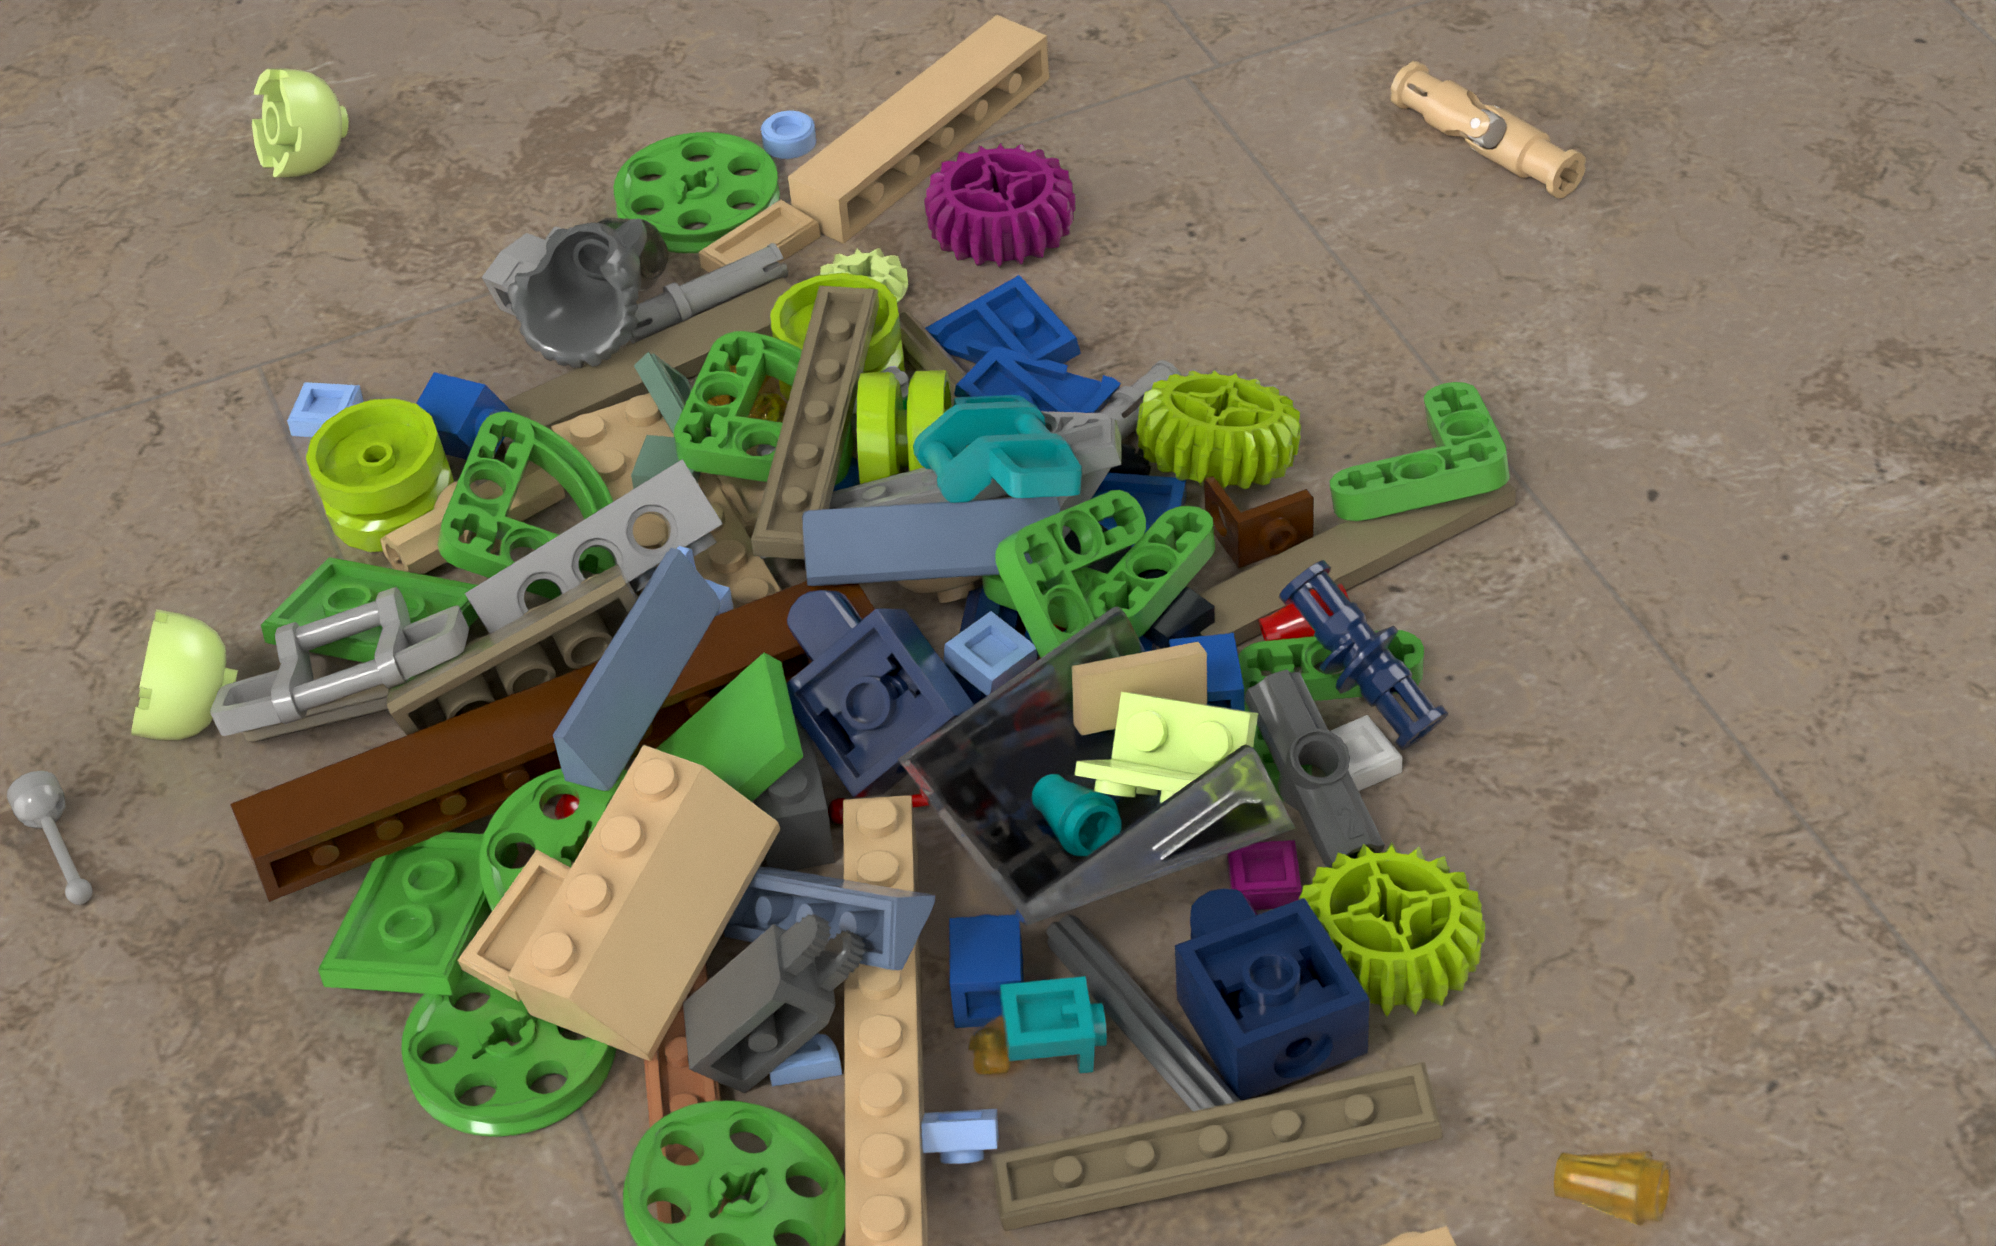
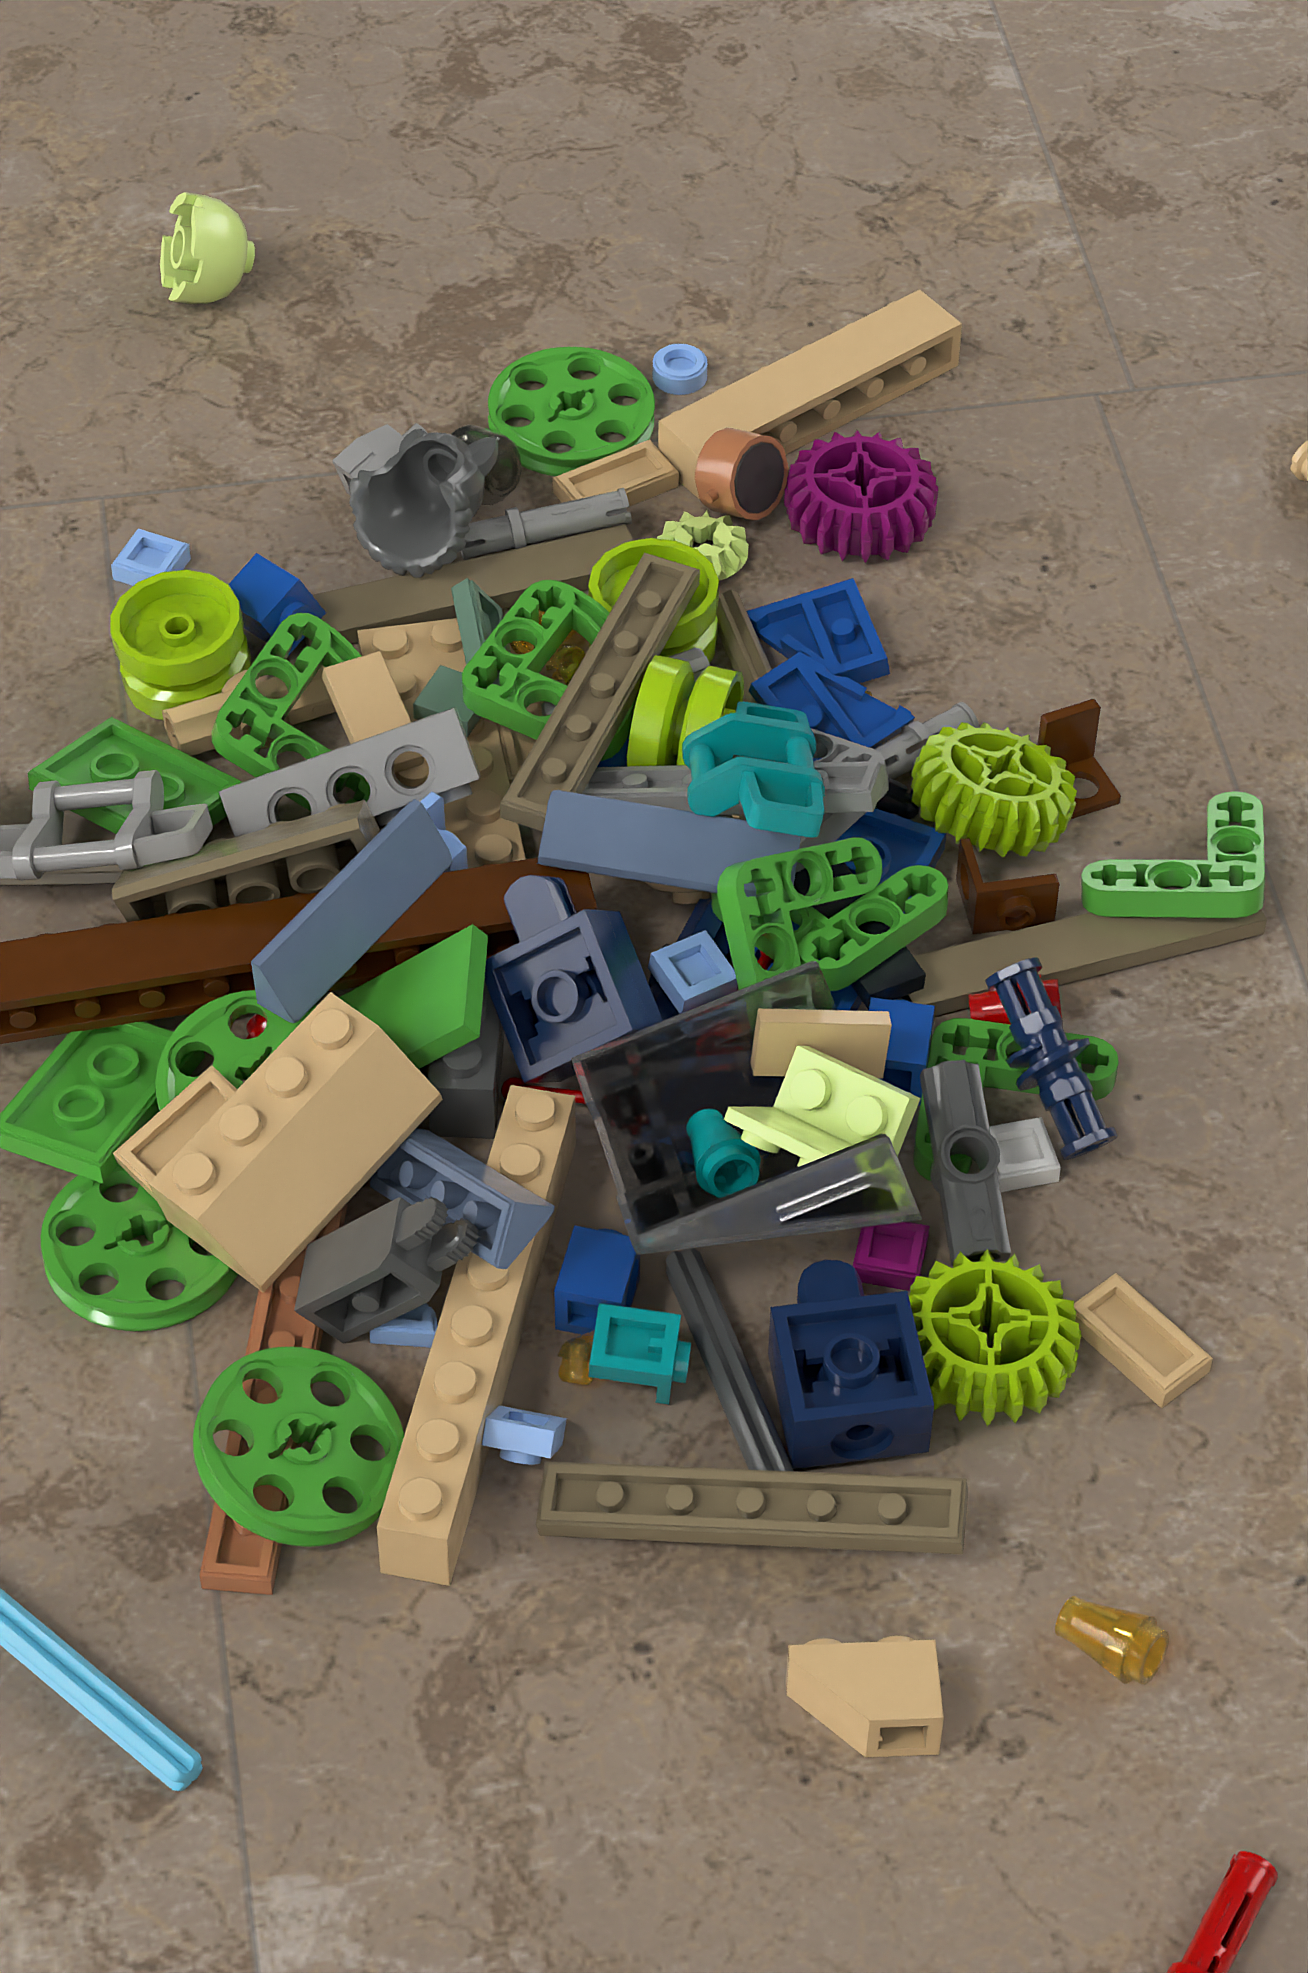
camera: 10 degrees right, 5 degrees up
none -> tan tile [322,651,425,782]
none -> nougat piece [695,427,789,520]
none -> reddish brown bracket [1037,699,1121,819]
none -> tan tile [1074,1273,1213,1408]

